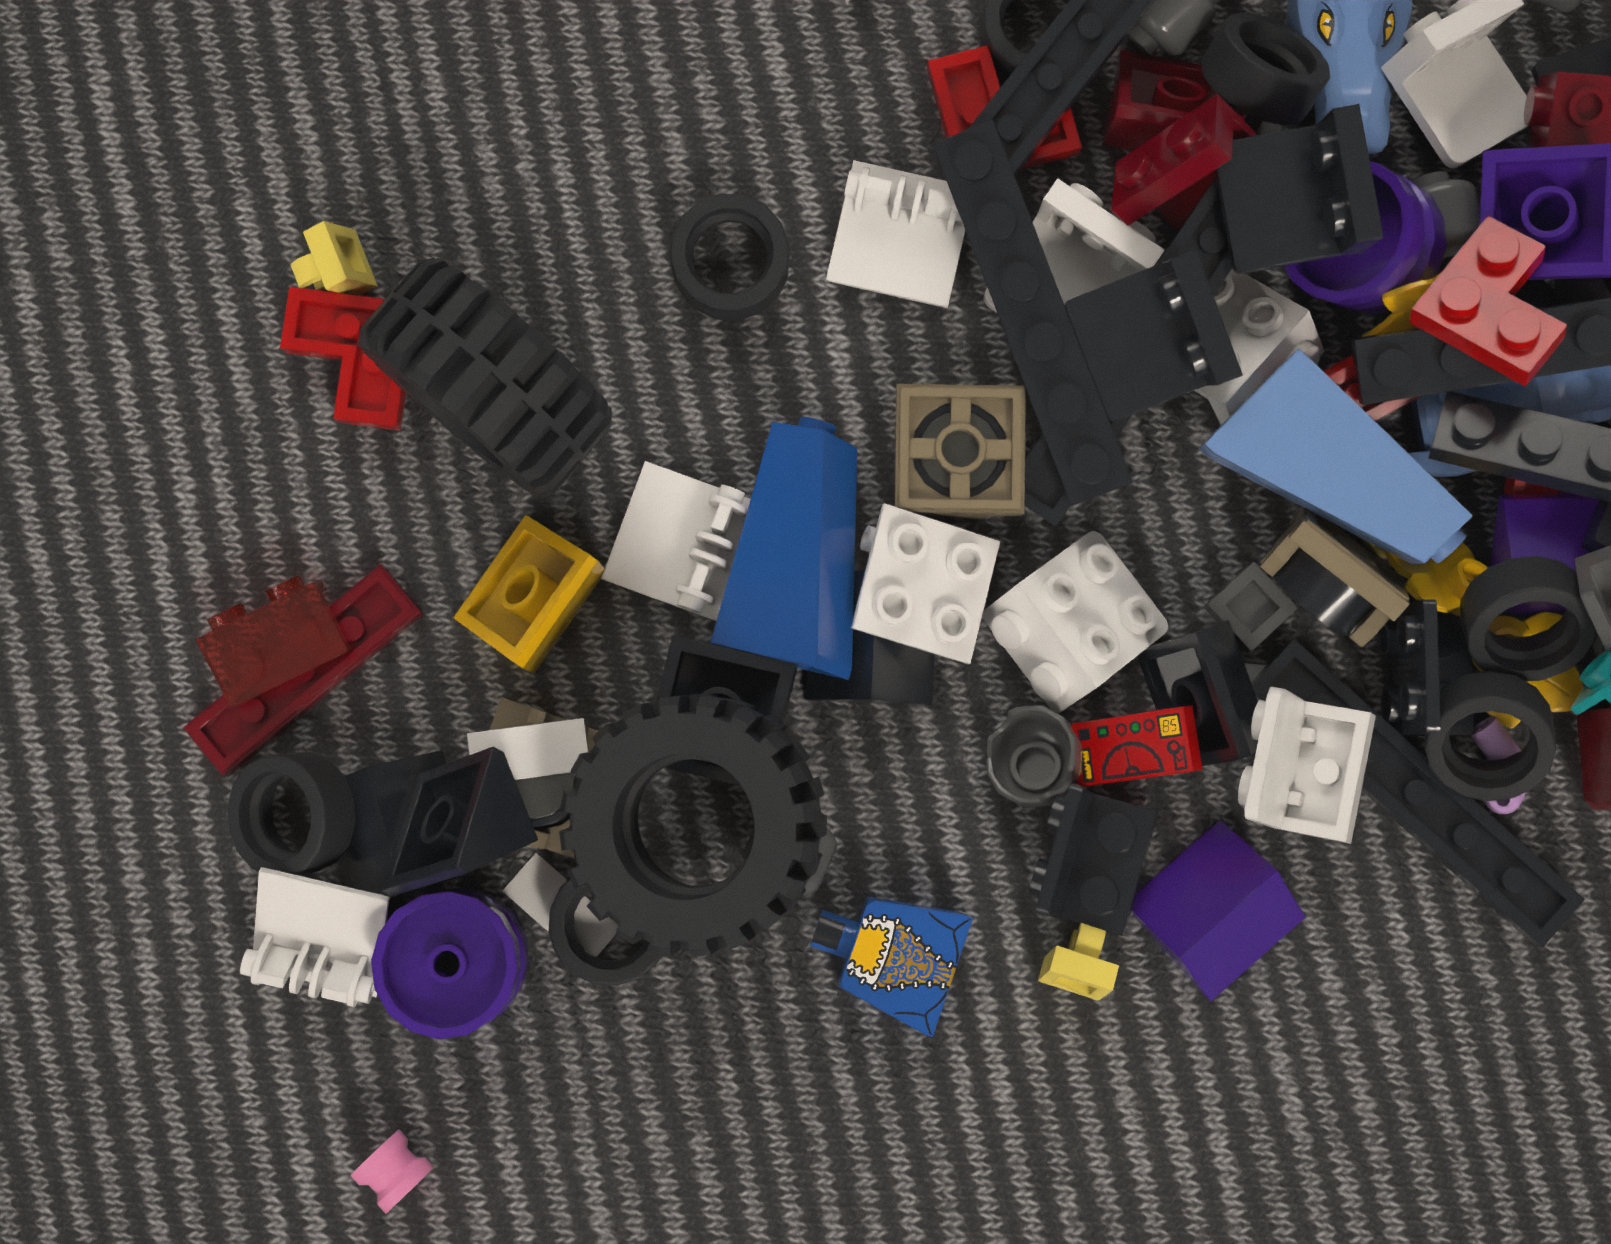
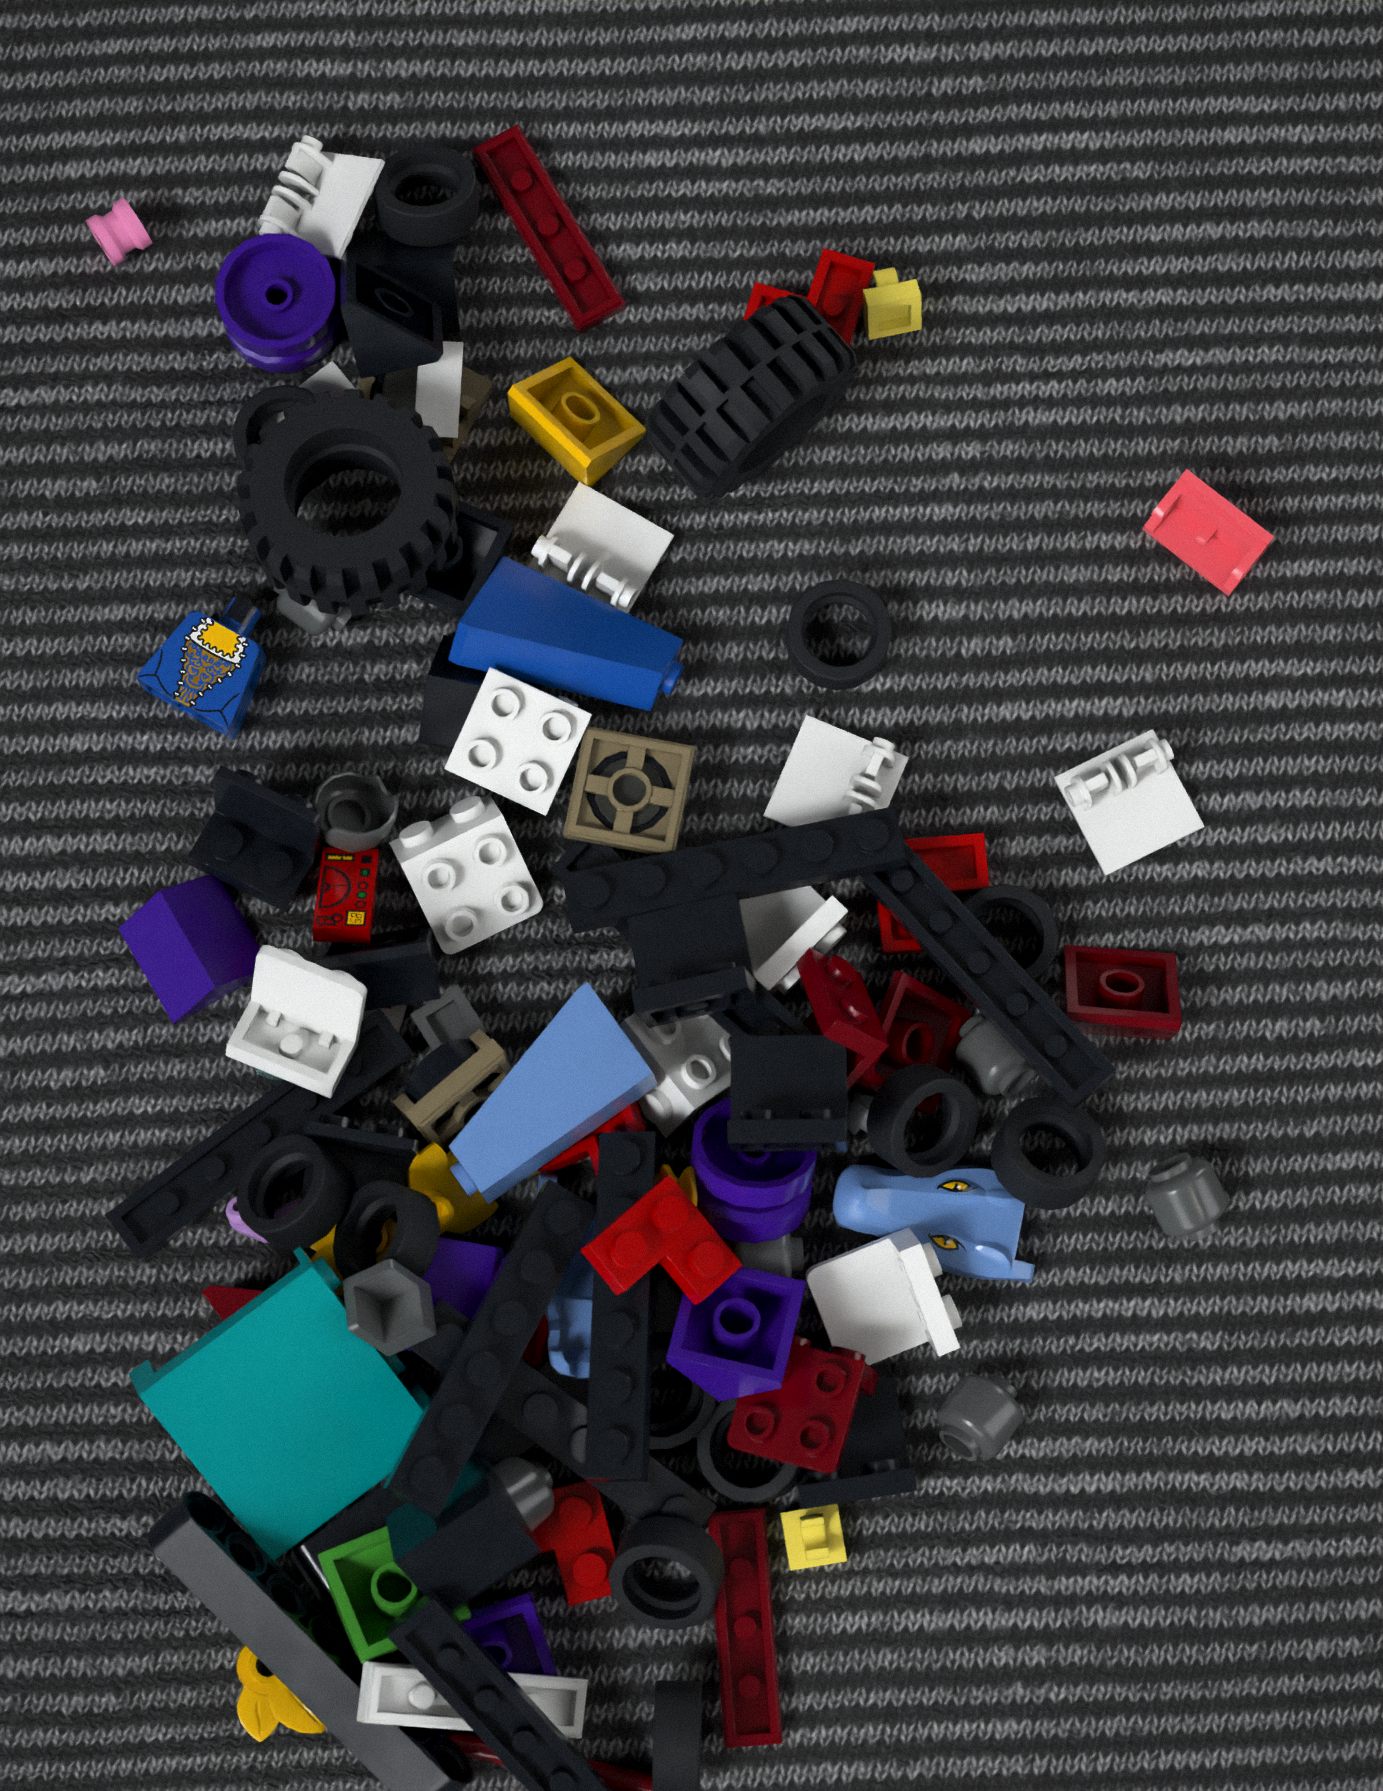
camera: 100 degrees right, 5 degrees down
clear red bracket [195,575,351,708] -> none
light yellow tile [1038,923,1119,1001] -> none

